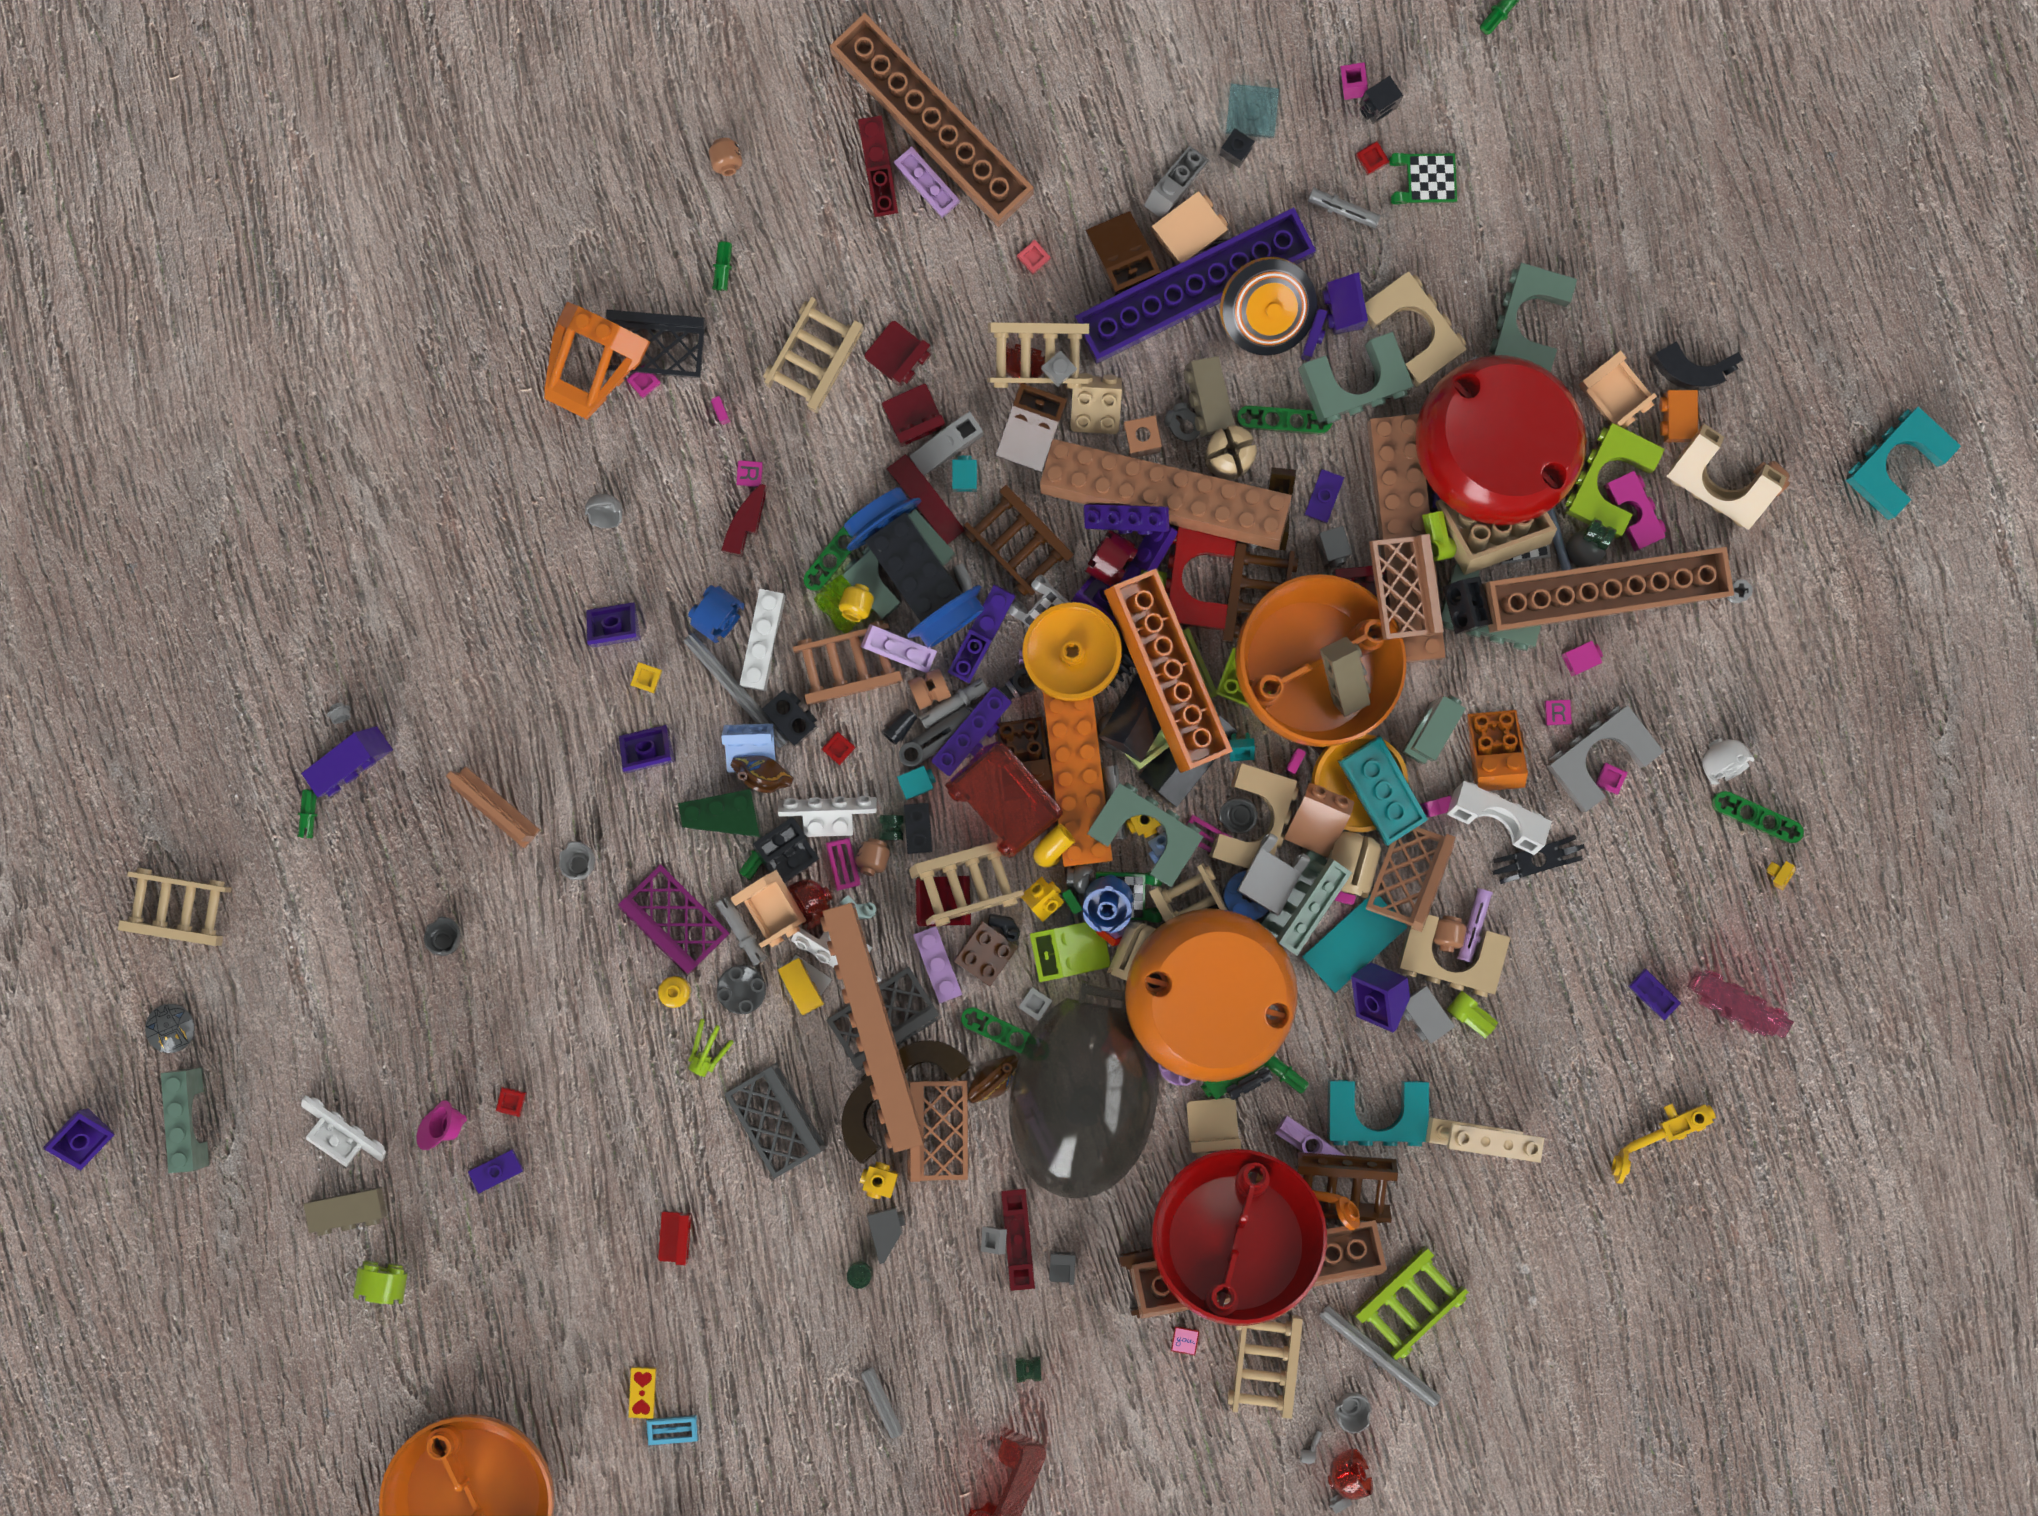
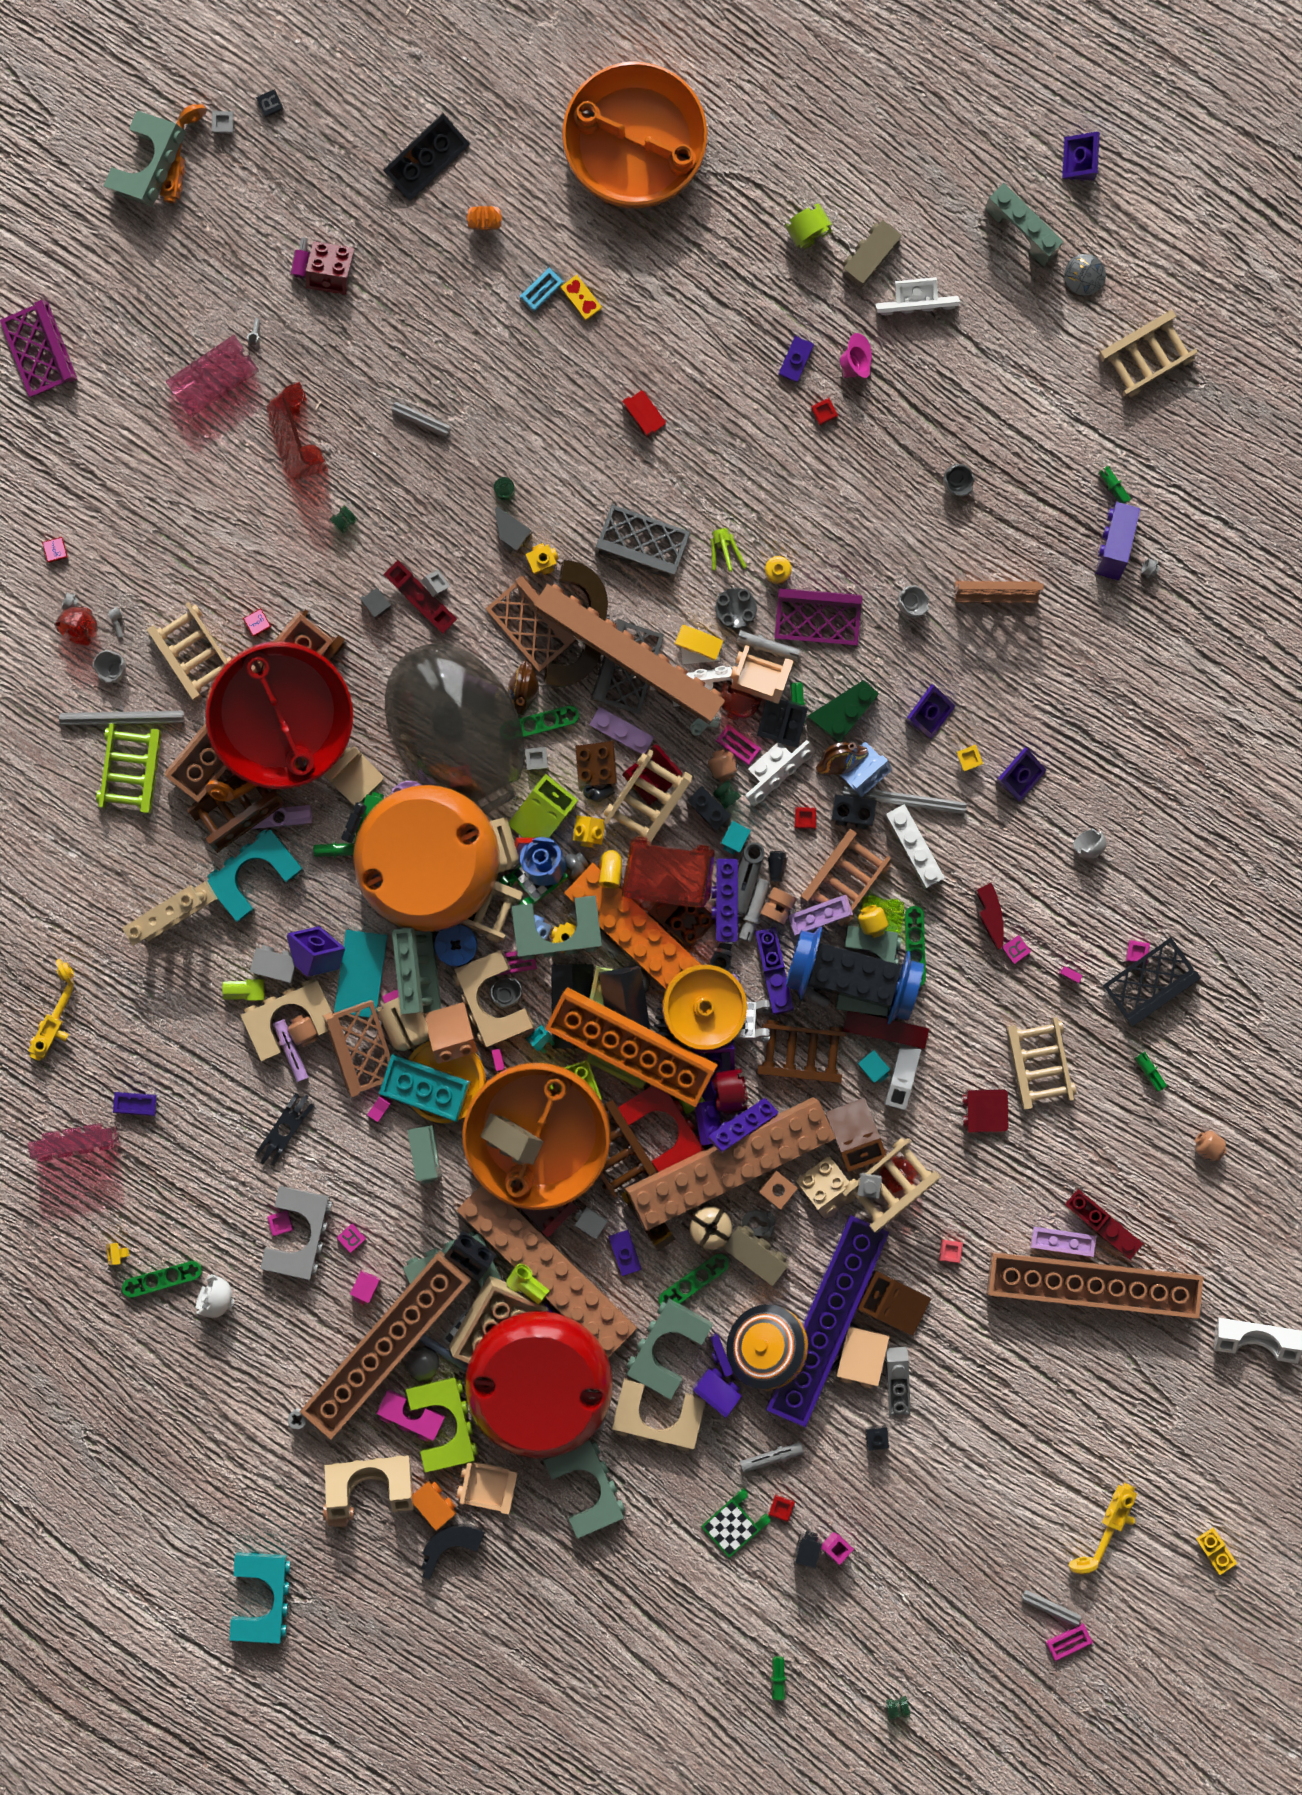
camera: 140 degrees right, 0 degrees up
orange windscreen [544,302,650,420] -> none
blue brick [688,585,744,643] -> none
dark red bracket [882,384,946,448] -> none
green tile [1062,889,1083,914] -> none
clear light blue tile [1226,84,1279,138] -> none
light grey flag [1237,834,1310,916] -> none
nougat fence [1369,534,1444,640] -> none
white arch [1447,781,1552,855] -> none
orange slope [1467,710,1528,791] -> none
clear green wheel [1583,518,1617,551] -> none

